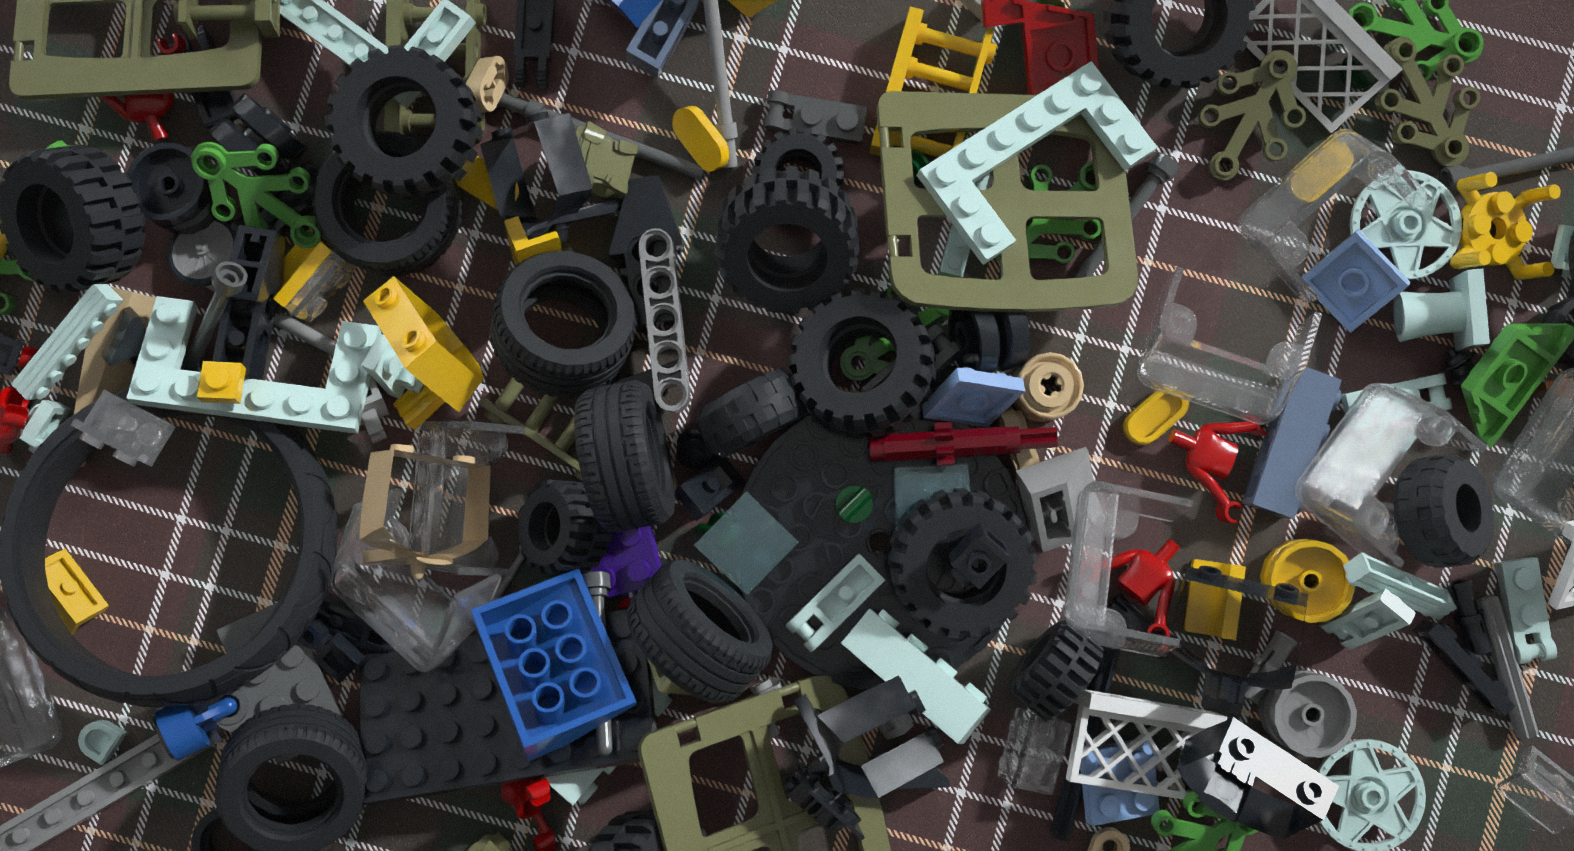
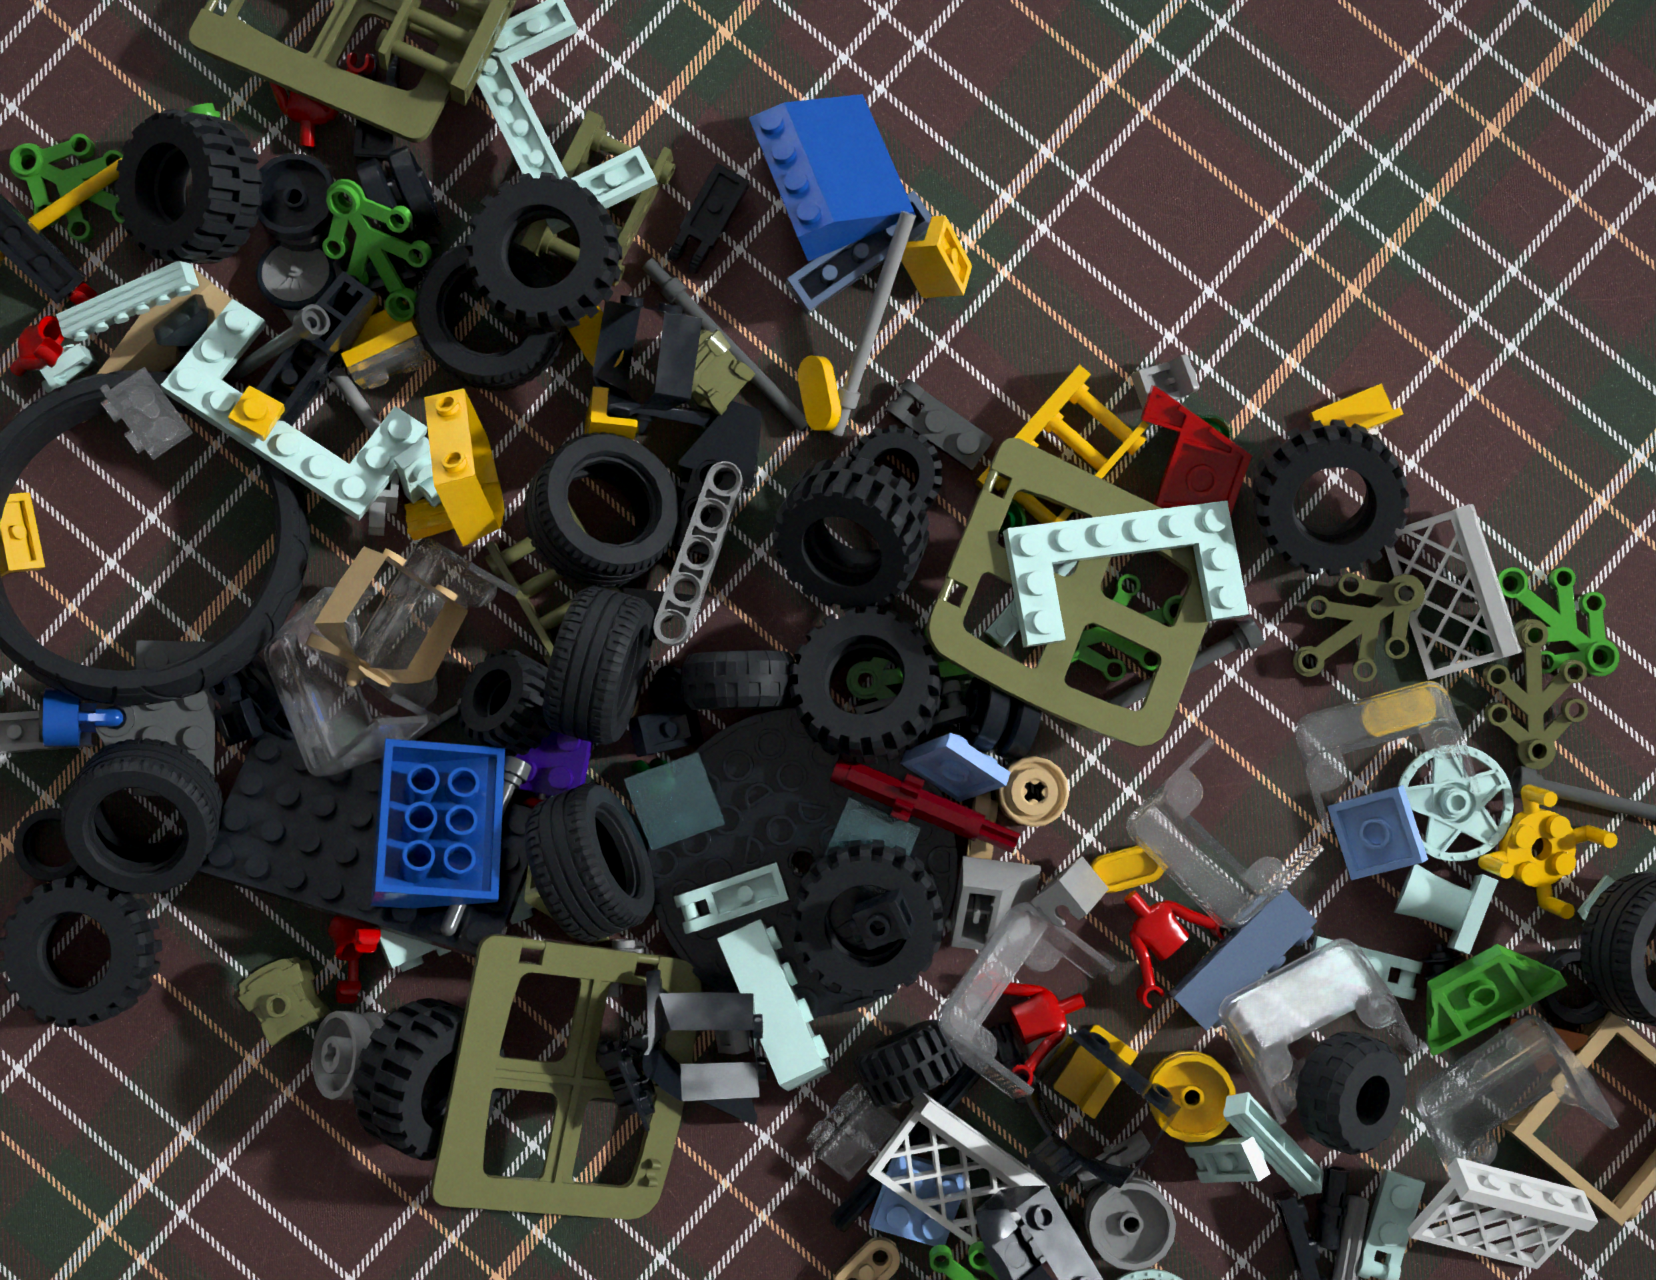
camera: 25 degrees right, 0 degrees up
tan beam [466,56,509,112] -> none
dark green plate [836,486,873,523] -> none
none -> light grey hinge [1031,856,1109,928]

